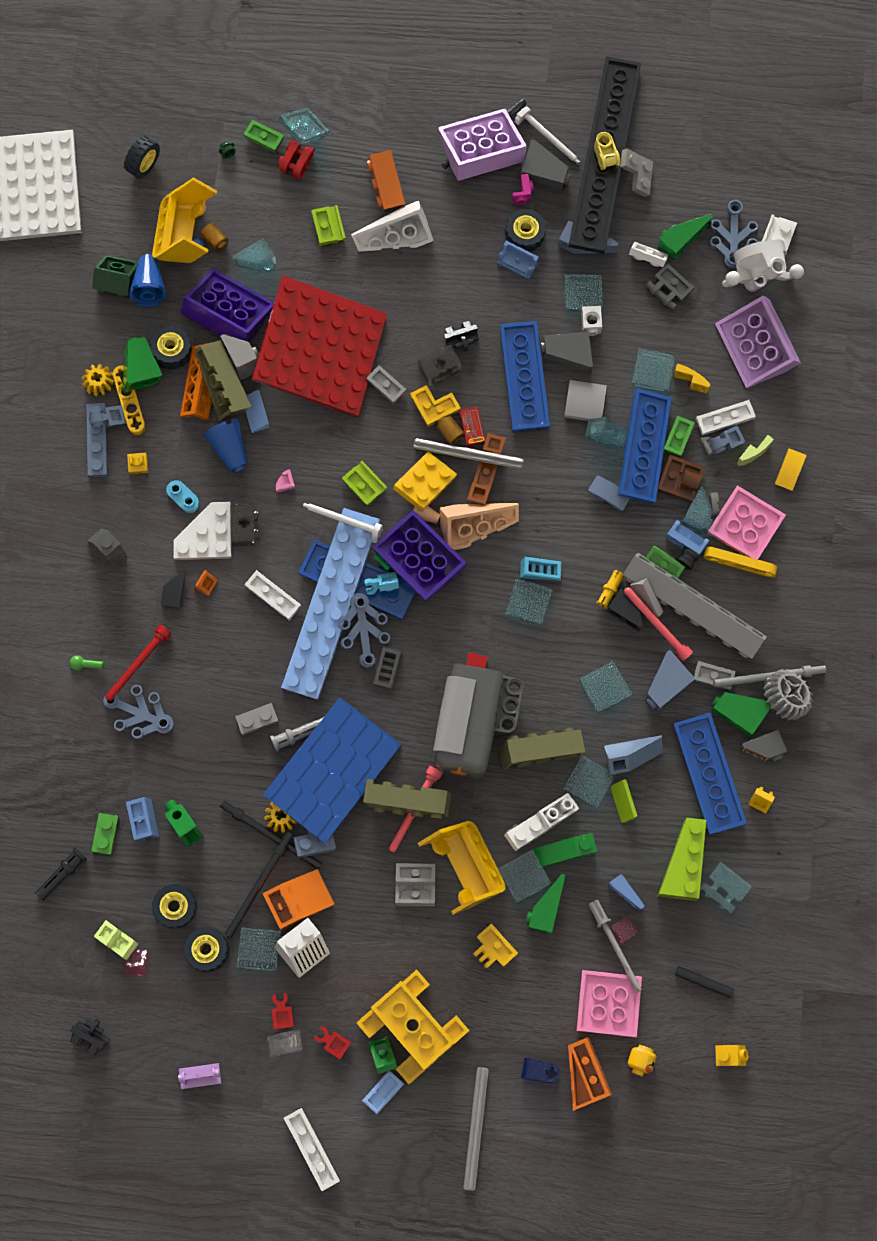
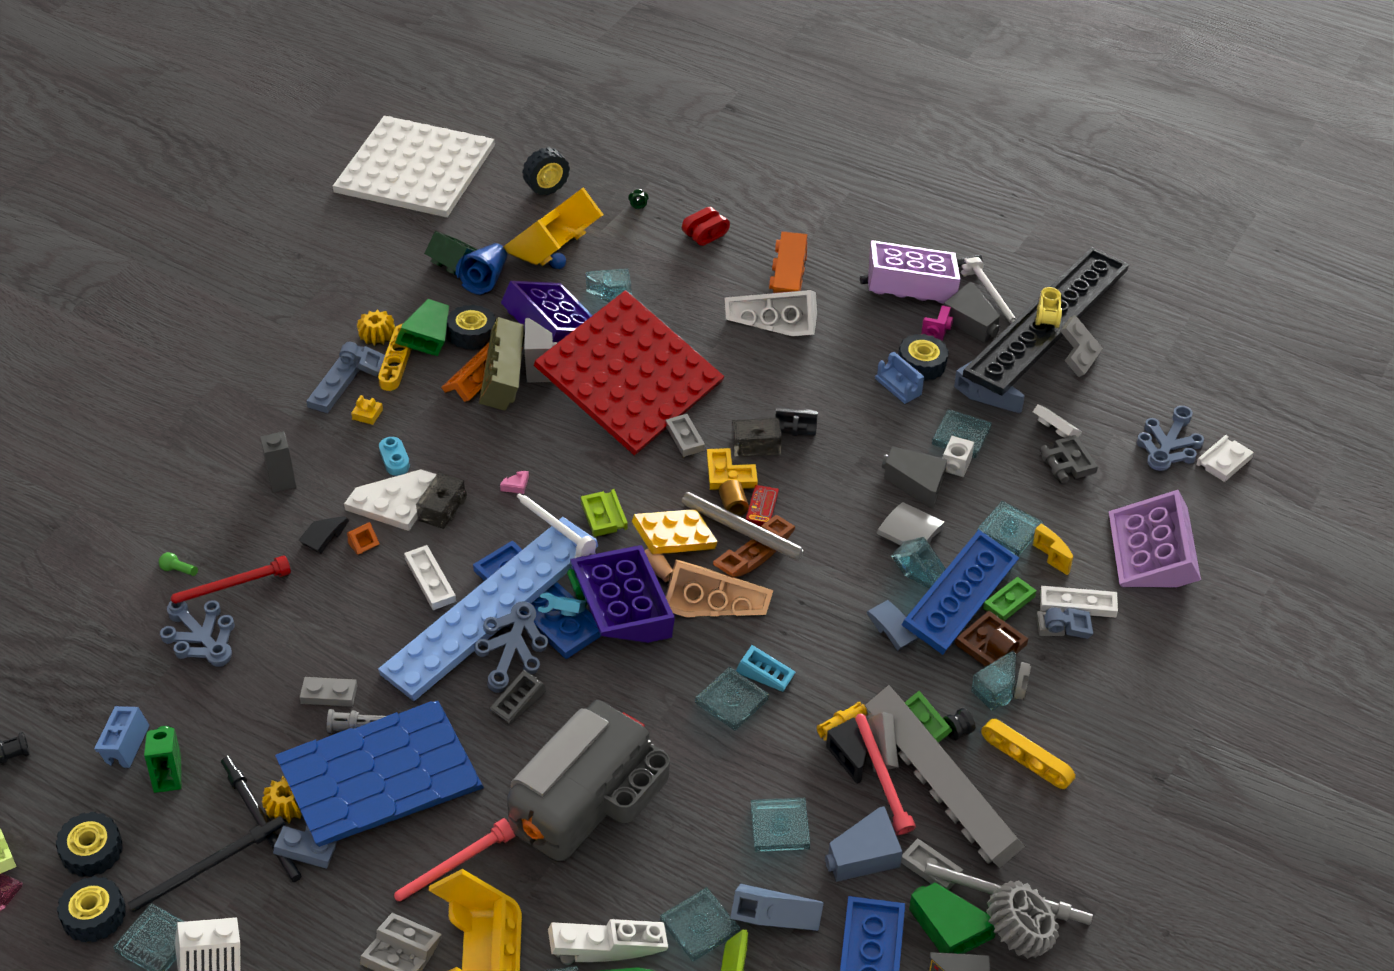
camera: 25 degrees right, 30 degrees down
bright green plate [91,813,119,855] -> none
pearl gold brick [200,222,229,251] -> none
blue cone [203,418,247,473] -> none
bright green plate [243,120,284,153] -> none
light blue slope [246,390,270,433] -> none
orange slope [263,869,335,931] -> none
clear light blue plate [278,107,329,144] -> none
lime plate [311,205,346,246] -> none
olive wedge [363,779,451,820] -> none
olive wedge [497,728,585,771] -> none
blue plate [500,321,550,432] -> none
green slope [658,214,713,260] -> none
medium blue hinge [665,520,709,556] -> none
bright pink plate [707,485,786,560] -> none
white piece [722,239,804,292] -> none
yellowish green slope [737,435,774,466] -> none
yellow slope [775,448,806,491] -> none

